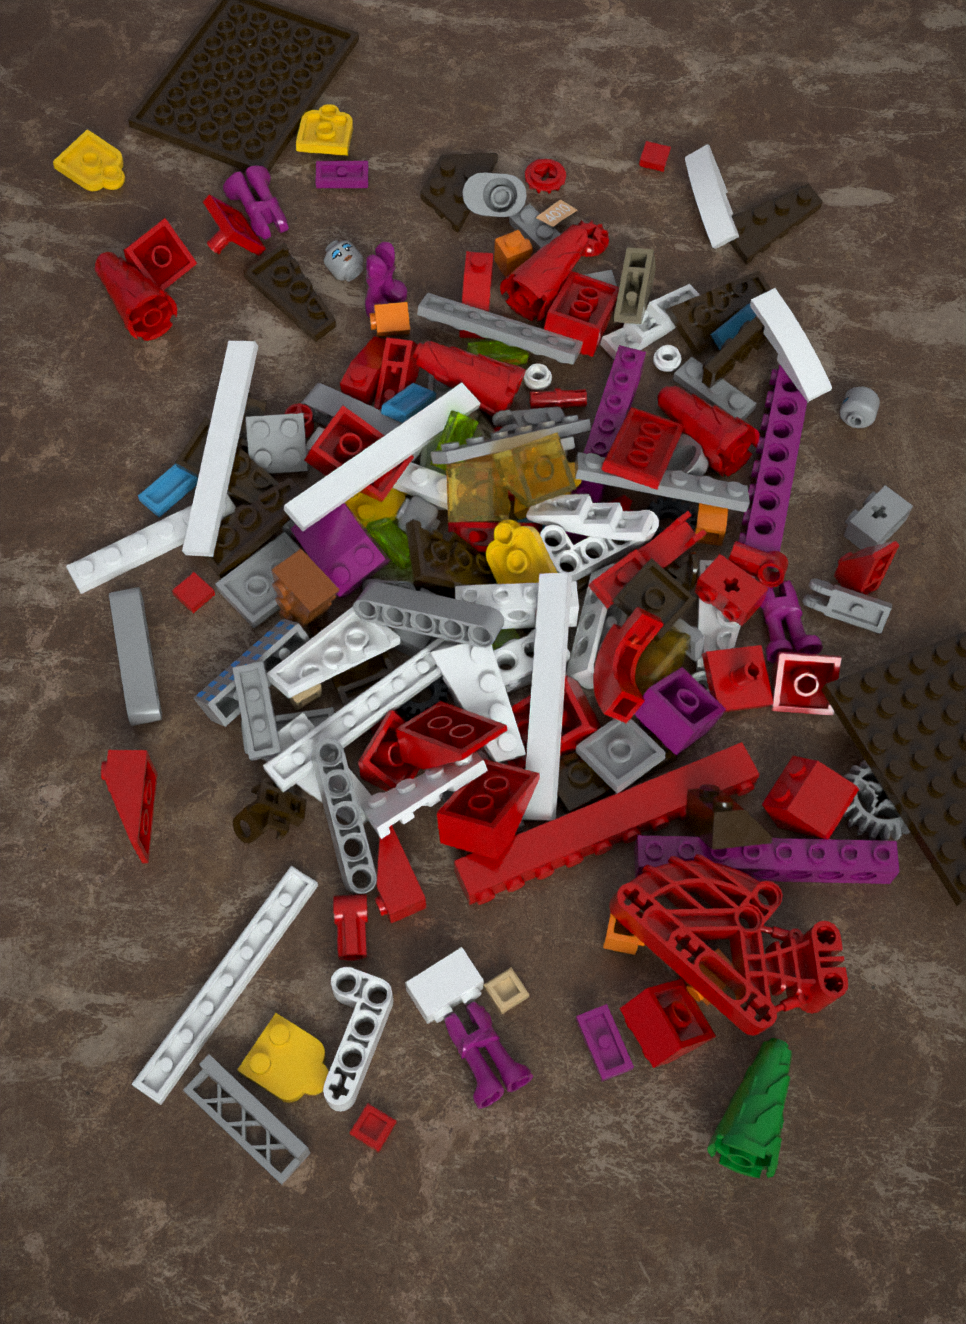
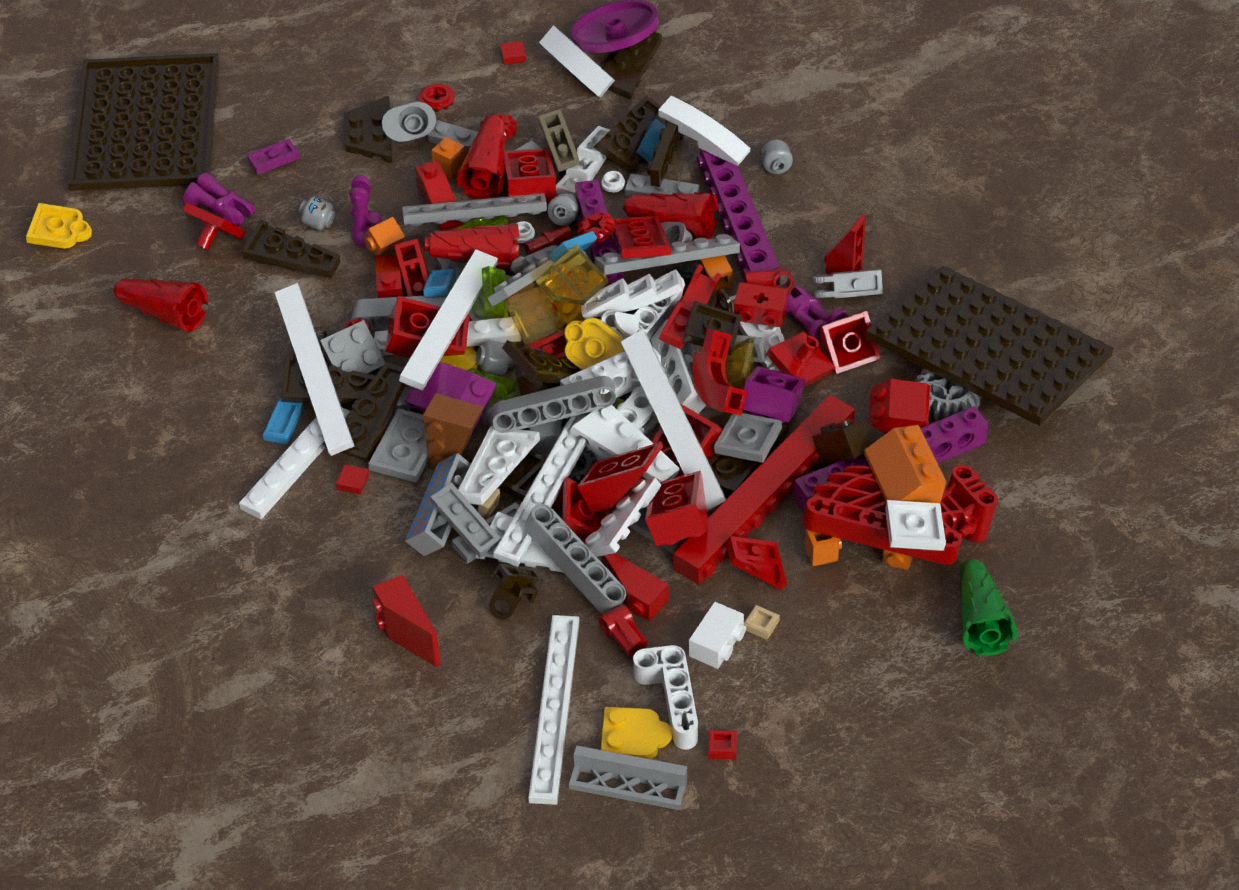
camera: 25 degrees left, 15 degrees down
light grey beam [109,587,162,726] -> none
red slope [123,218,197,291] -> none
yellow plate [296,104,353,156] -> none
magenta piece [444,1001,533,1109] -> none
light nougat sticker [536,200,578,227] -> none
magenta plate [575,1004,634,1082] -> none
red slope [619,979,716,1068] -> none
light grey brick [843,485,913,549] -> none
none -> light grey head [547,193,580,226]
none -> dark azure tile [549,231,597,262]
none -> magenta dish [571,0,659,53]
none -> red gear [577,211,615,244]
none -> white tile [614,311,640,338]
none -> red wing [725,536,787,590]
none -> orange slope [864,425,946,503]
none -> white plate [885,500,946,551]

